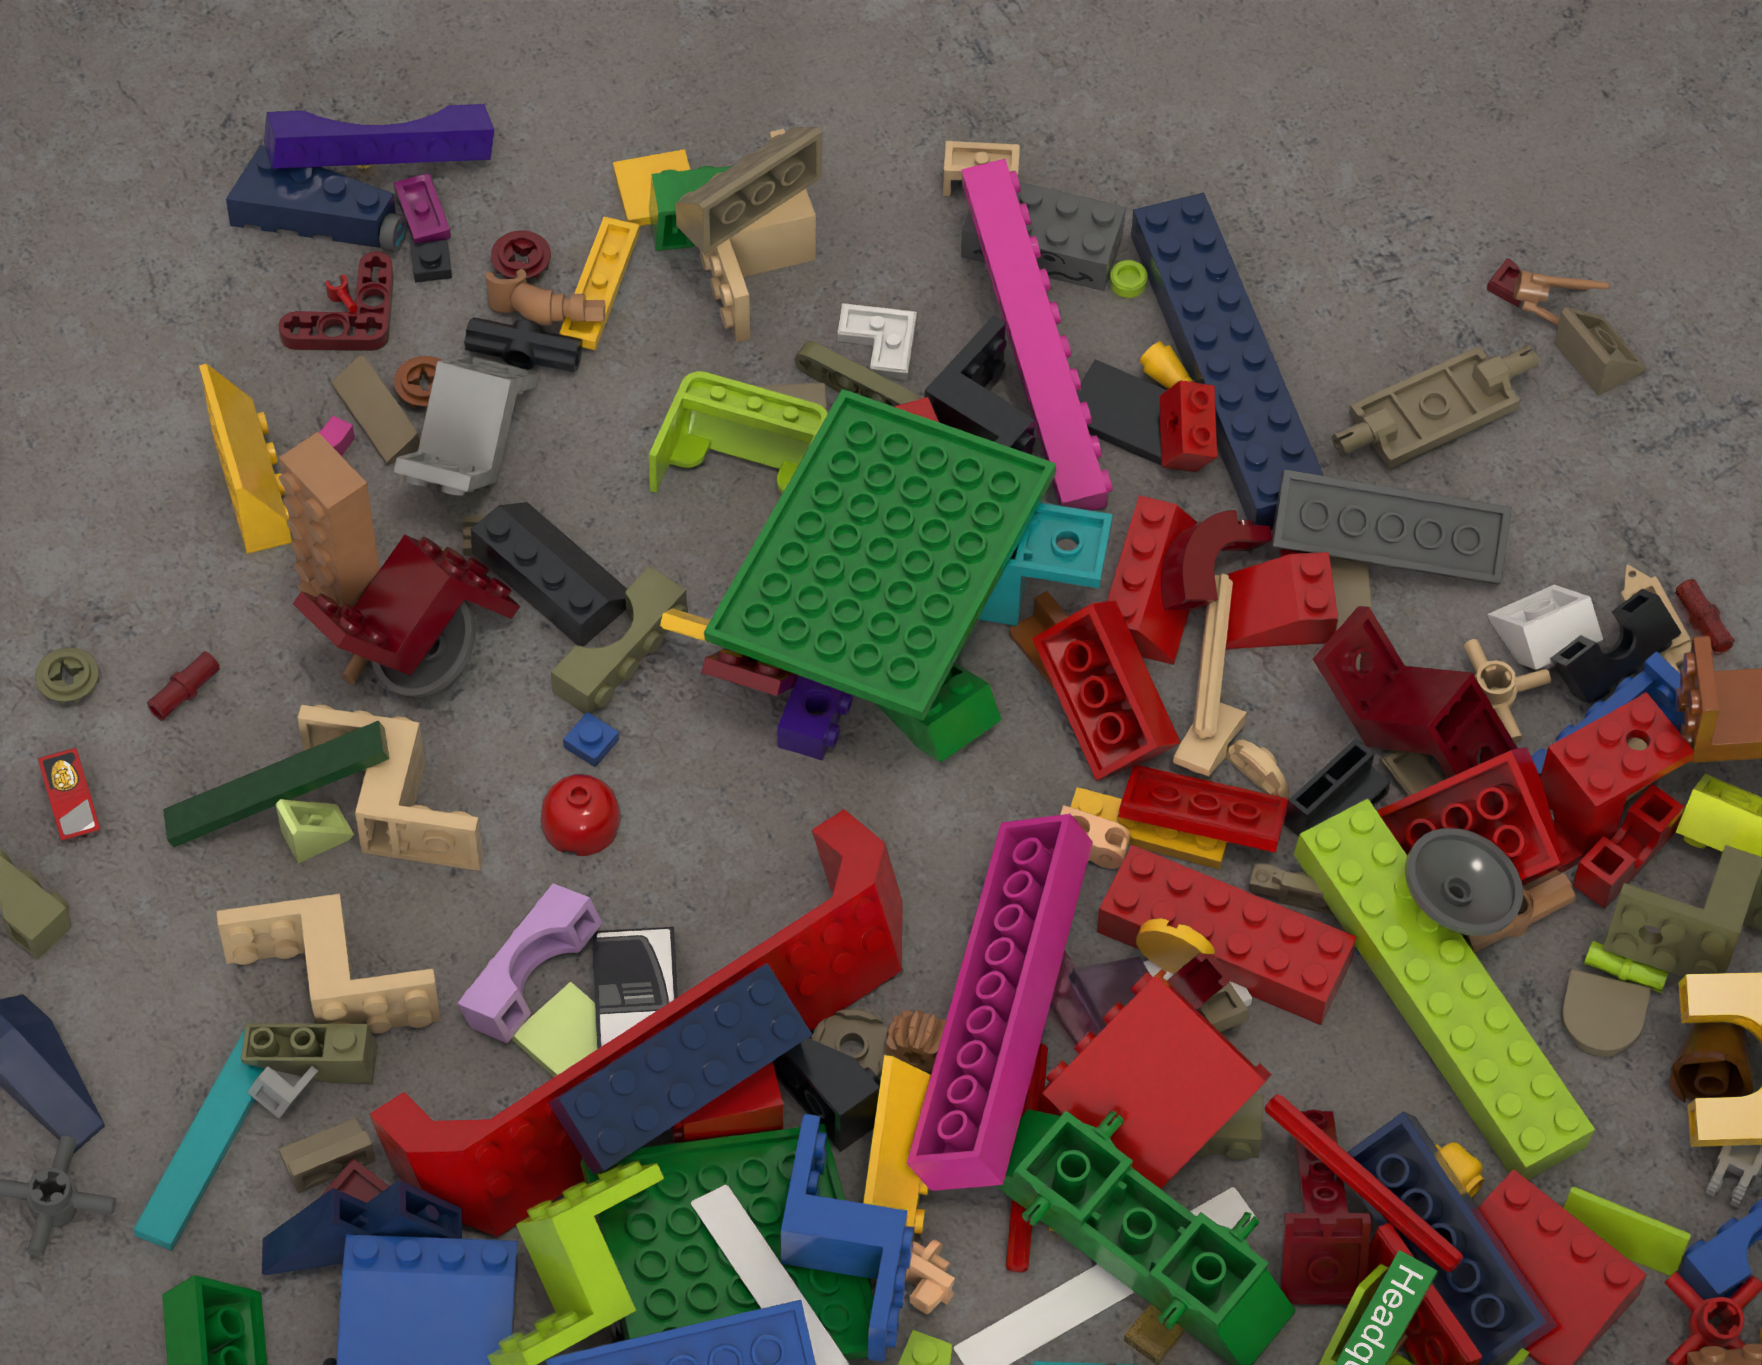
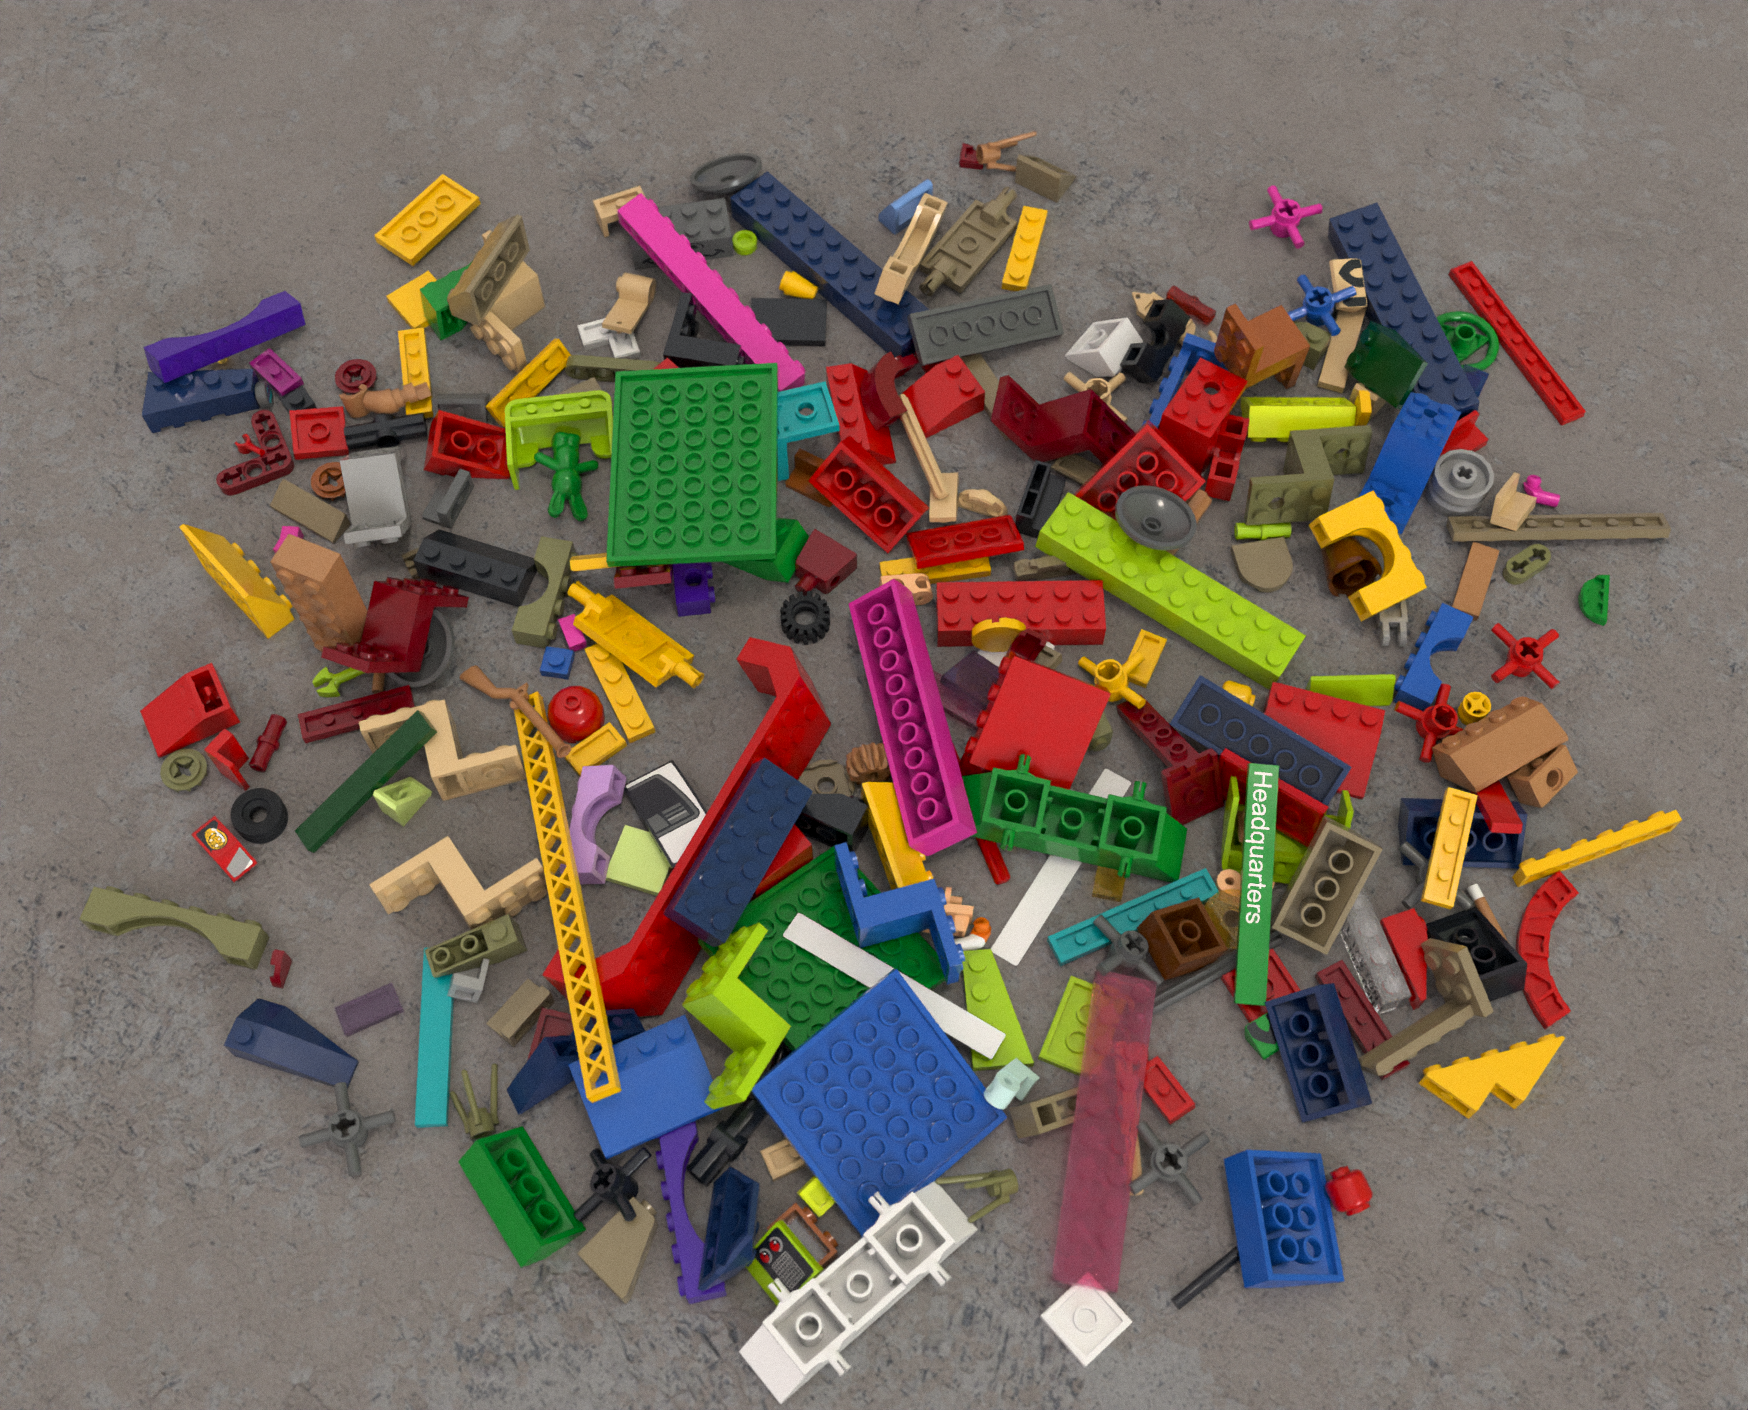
camera: 25 degrees left, 5 degrees up
red brick [1159,380,1217,472] -> none
red axle [1265,1094,1463,1272] -> none
none -> red slope [140,663,241,758]
none -> red panel [204,728,250,791]
none -> black tyre [231,788,288,844]
none -> dark red tile [270,949,292,989]
none -> red plate [289,406,349,460]
none -> dark red plate [298,685,416,744]
none -> lime bar [312,667,365,698]
none -> clear purple tile [335,982,404,1037]
none -> yellow plate [374,174,481,266]
none -> dark grey panel [422,469,474,529]
none -> red slope [424,410,510,479]
none -> dark grey panel [432,393,490,423]
none -> olive plant [450,1063,500,1139]
none -> medium nougat piece [459,665,571,758]
none -> yellow tile [485,338,571,427]
none -> yellow piece [514,691,621,1103]
none -> green animal [534,432,599,522]
none -> dark pink piece [558,614,587,652]
none -> yellow tile [564,722,627,777]
none -> yellow plate [568,581,704,689]
none -> yellow plate [584,643,655,744]
none -> tan door [602,272,656,334]
none -> dark grey dish [690,153,762,196]
none -> black tyre [780,591,830,645]
none -> dark red torso [795,529,857,596]
none -> tan arch [875,193,948,304]
none -> medium blue tile [879,179,933,235]
none -> arm [954,917,991,951]
none -> yellow plate [1001,206,1048,292]
none -> yellow bar [1078,651,1146,709]
none -> yellow tile [1127,629,1167,688]

